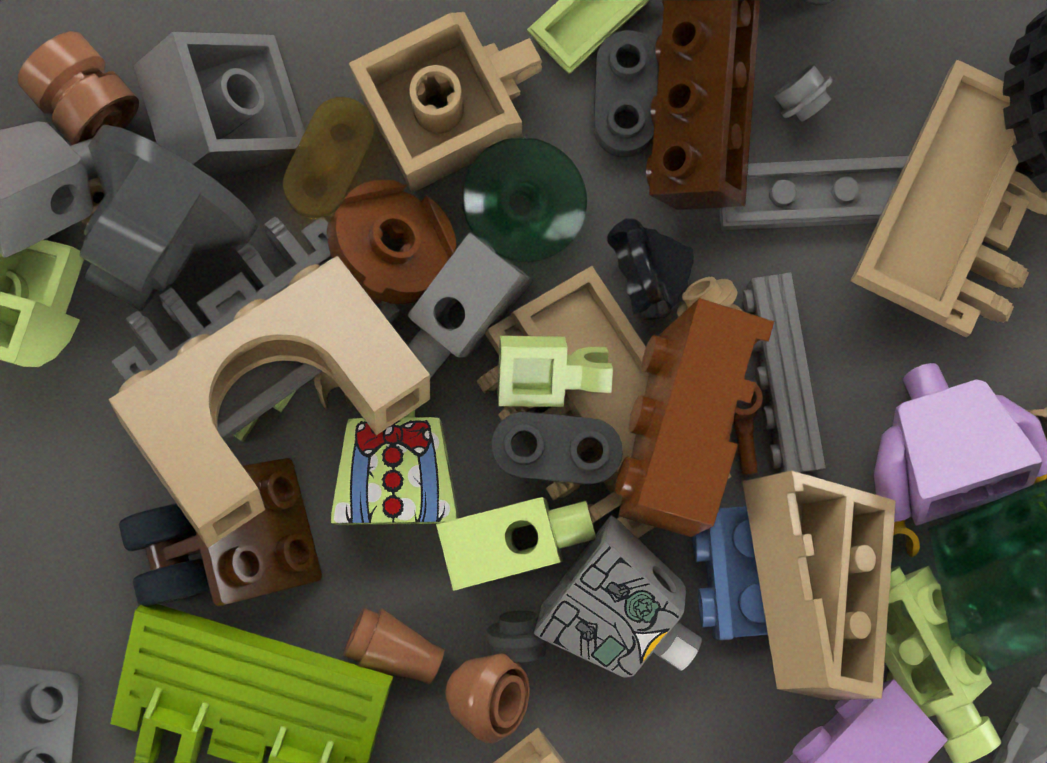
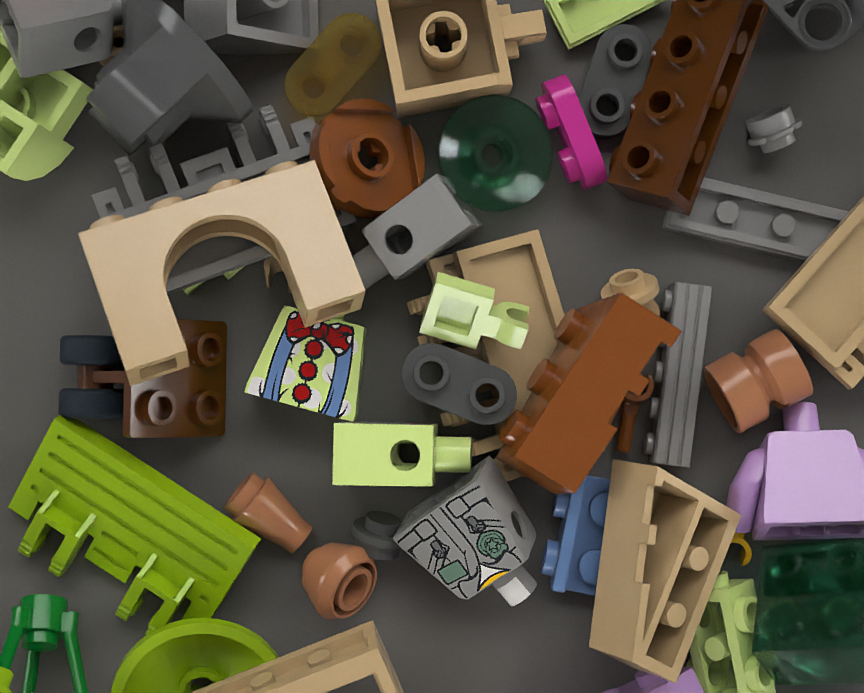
camera: 15 degrees right, 5 degrees up
black piece [607,218,694,320] -> none
none -> dark pink plate [535,74,607,190]
none -> nougat wheel [702,328,813,433]

